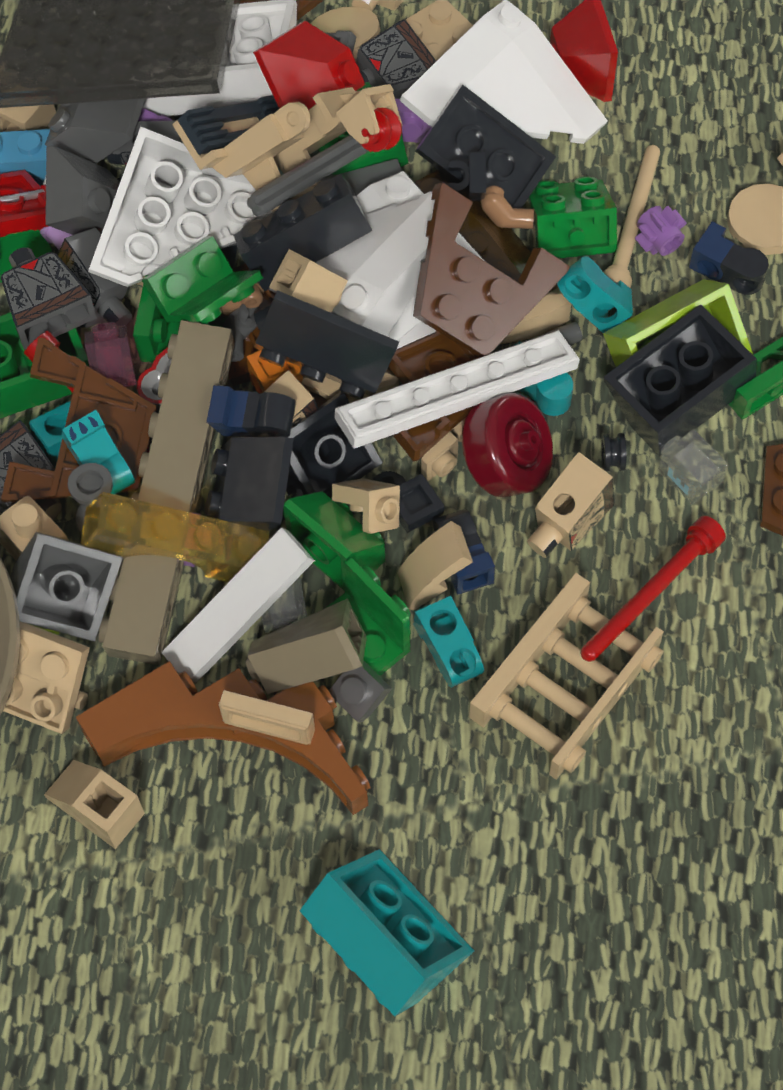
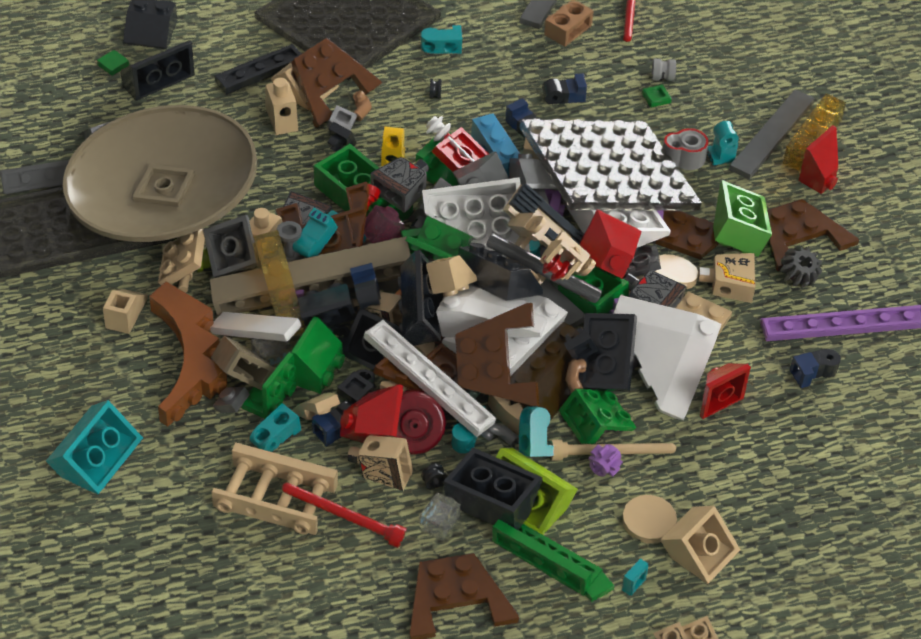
camera: 65 degrees right, 15 degrees down
tan tile [219,690,315,745] -> none
tan bracket [332,478,400,534] -> none
leg [689,221,769,295] -> none
none -> red slope [340,384,403,443]

